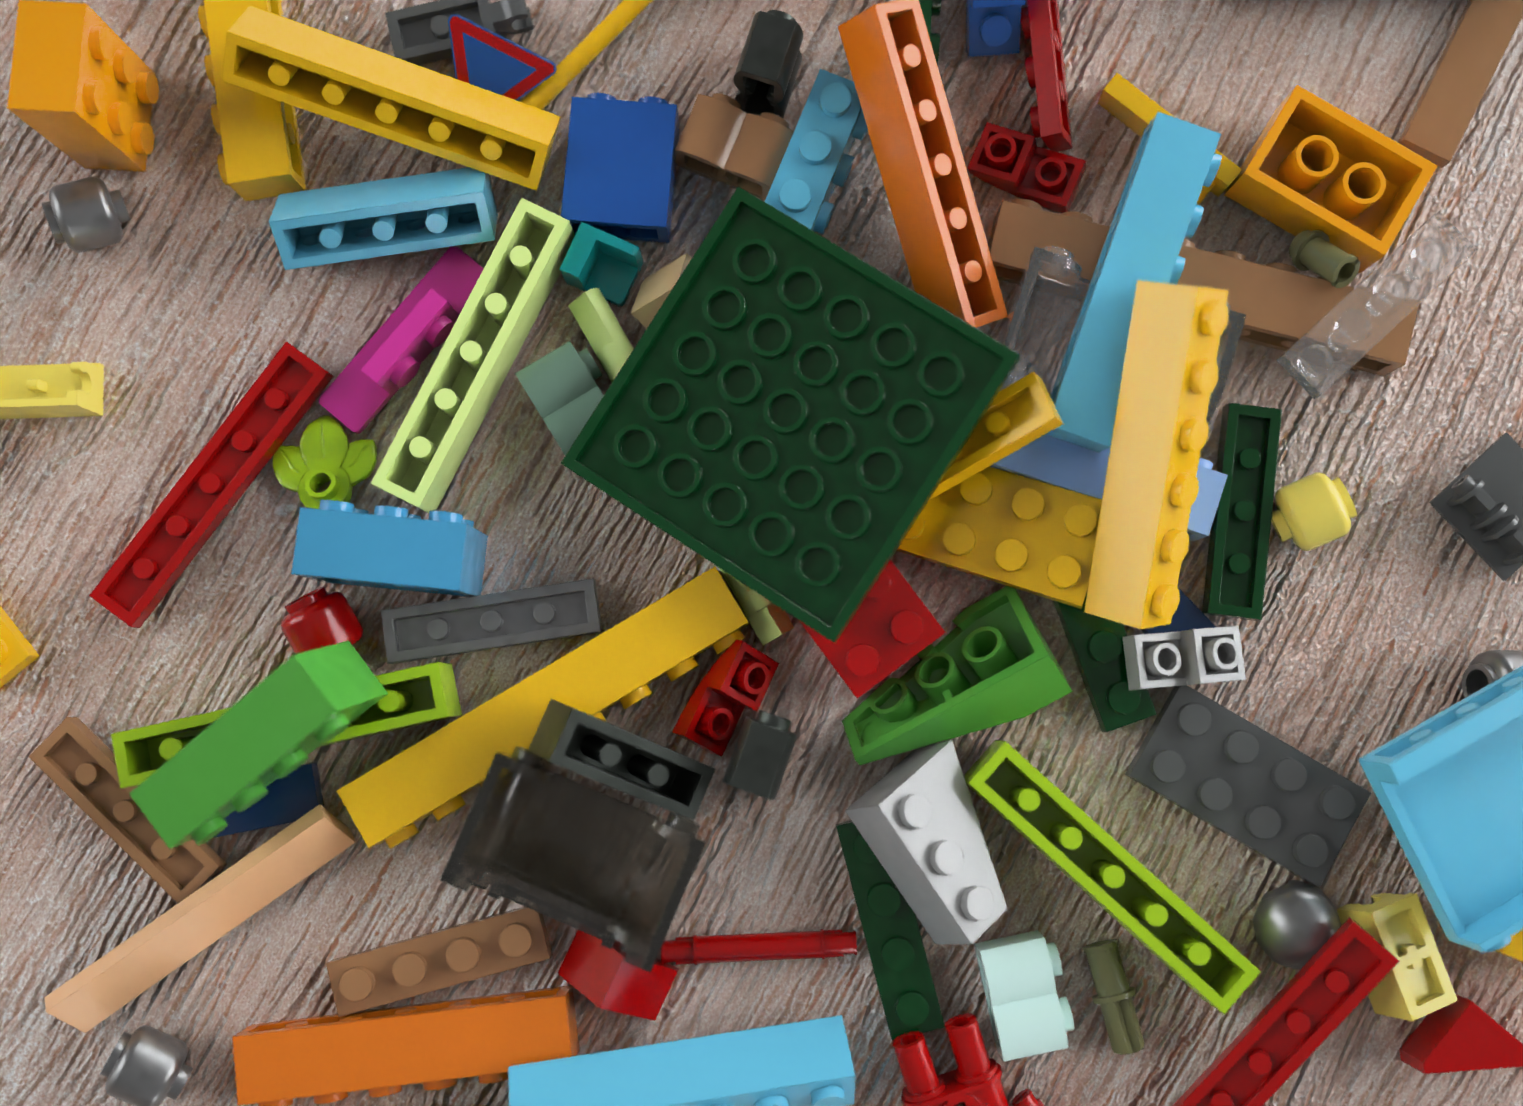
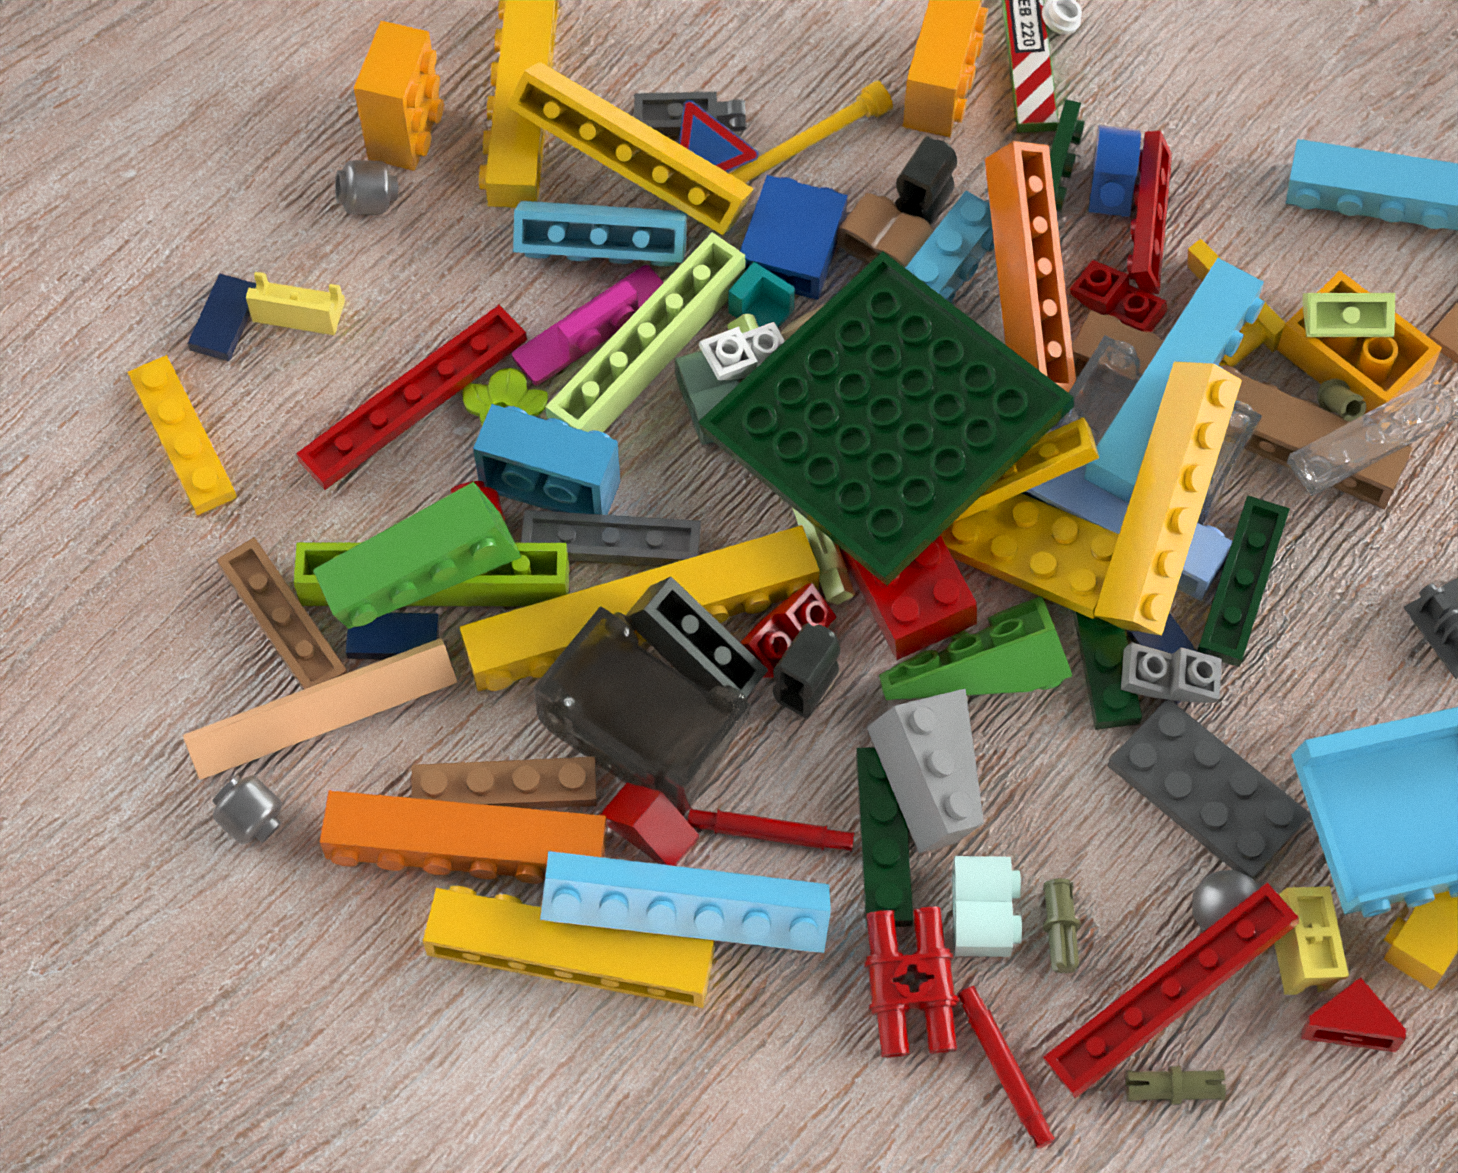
camera: 10 degrees right, 20 degrees down
lime brick [964,739,1261,1014] -> none
light yellow head [1271,472,1357,551] -> none
none -> white slope [699,322,785,380]
none -> yellowish green slope [1302,293,1395,337]

